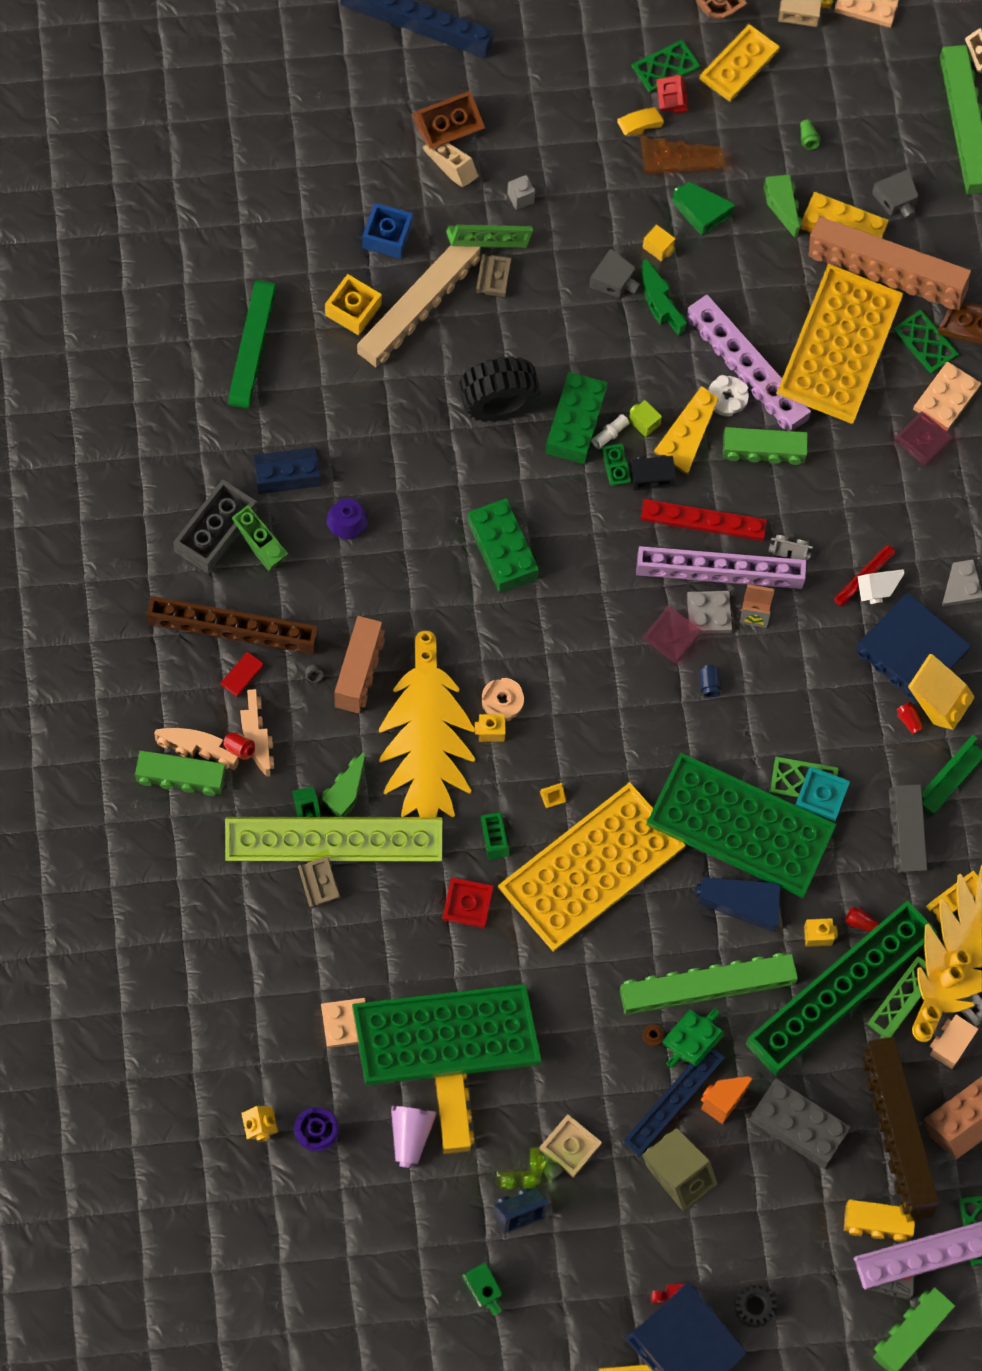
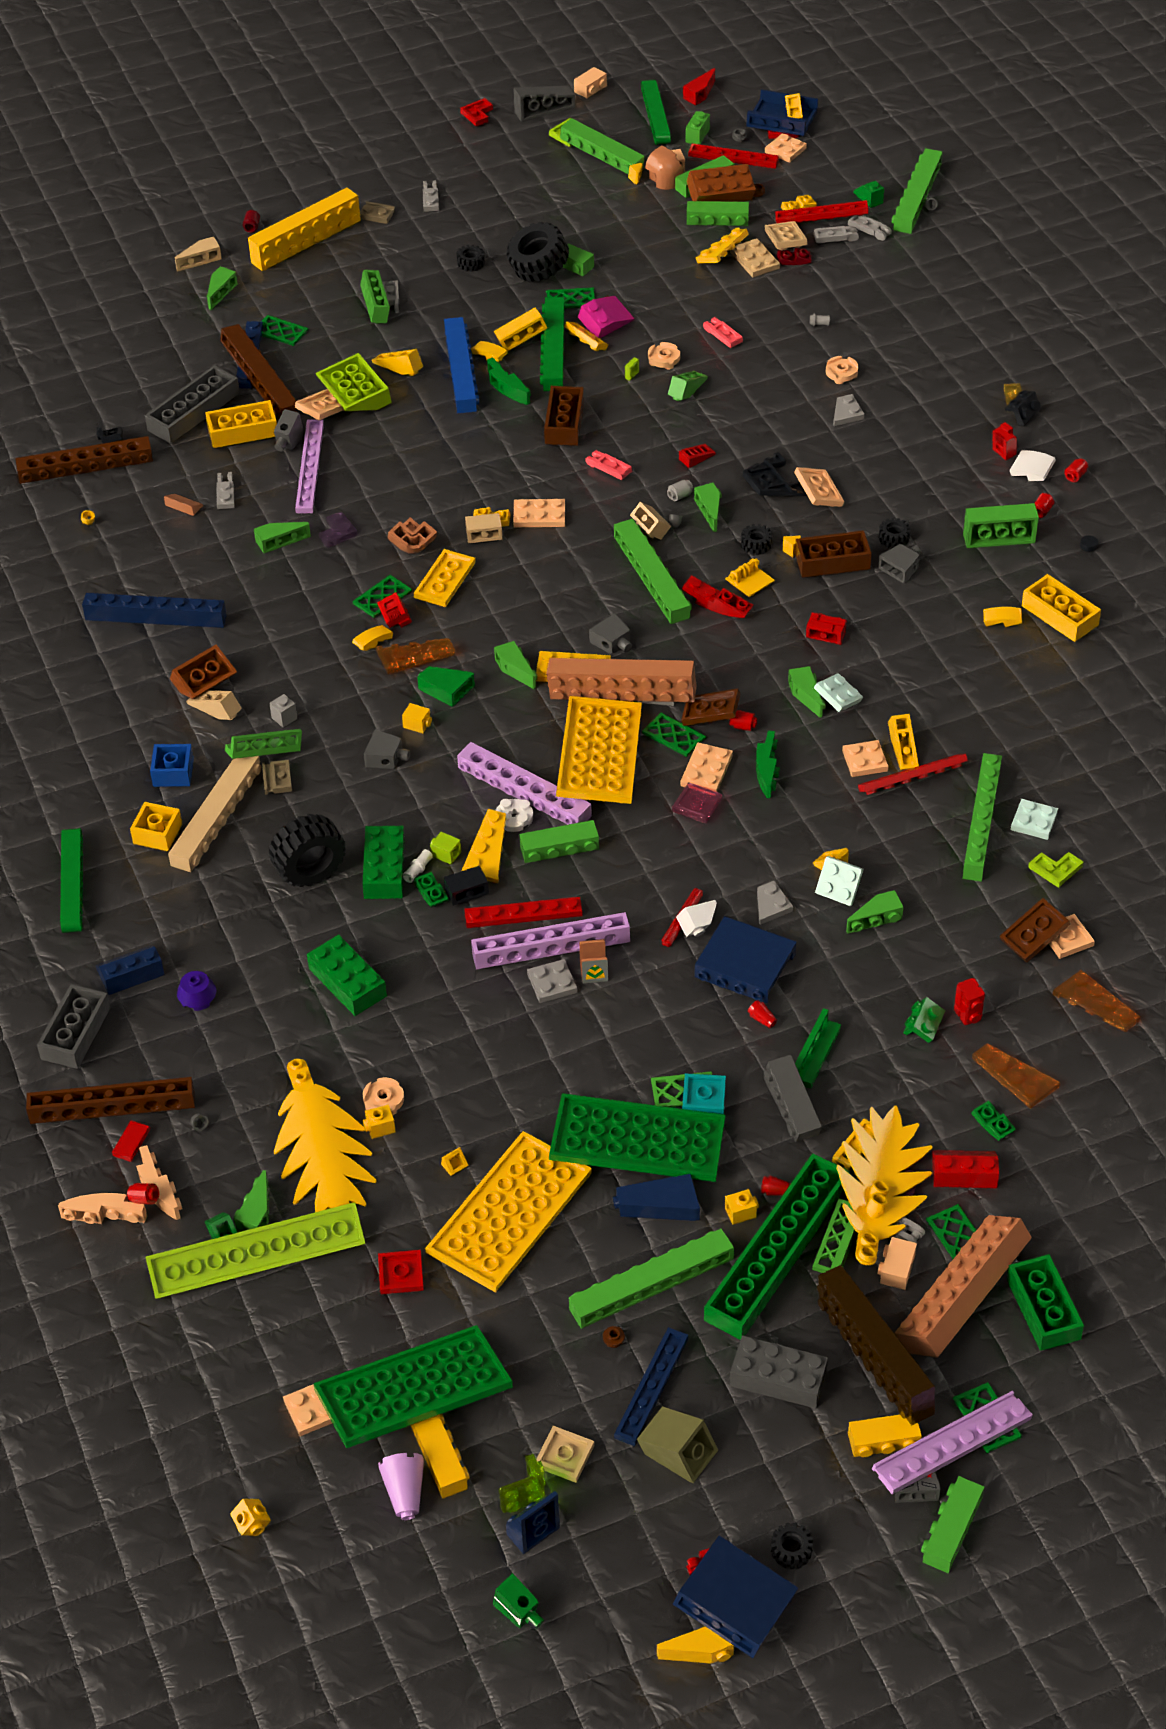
camera: 10 degrees left, 20 degrees down
bright green brick [135,751,225,796] -> none
bright green slope [232,505,288,571] -> none
dark purple cone [294,1107,339,1151] -> none
dark tan plate [298,856,341,908] -> none
nougat brick [334,616,385,714] -> none
green slope [480,812,509,860] -> none
hinge [544,1162,564,1181] -> none
green slope [641,259,687,336] -> none
clear pink plate [642,605,702,665] -> none
green plate [662,1008,724,1069] -> none
dark blue brick [699,665,722,698] -> none
orange slope [701,1076,752,1124] -> none
light grey hinge [769,535,813,561] -> none
bright green cone [800,120,821,150] -> none
yellow slope [908,654,975,730] -> none

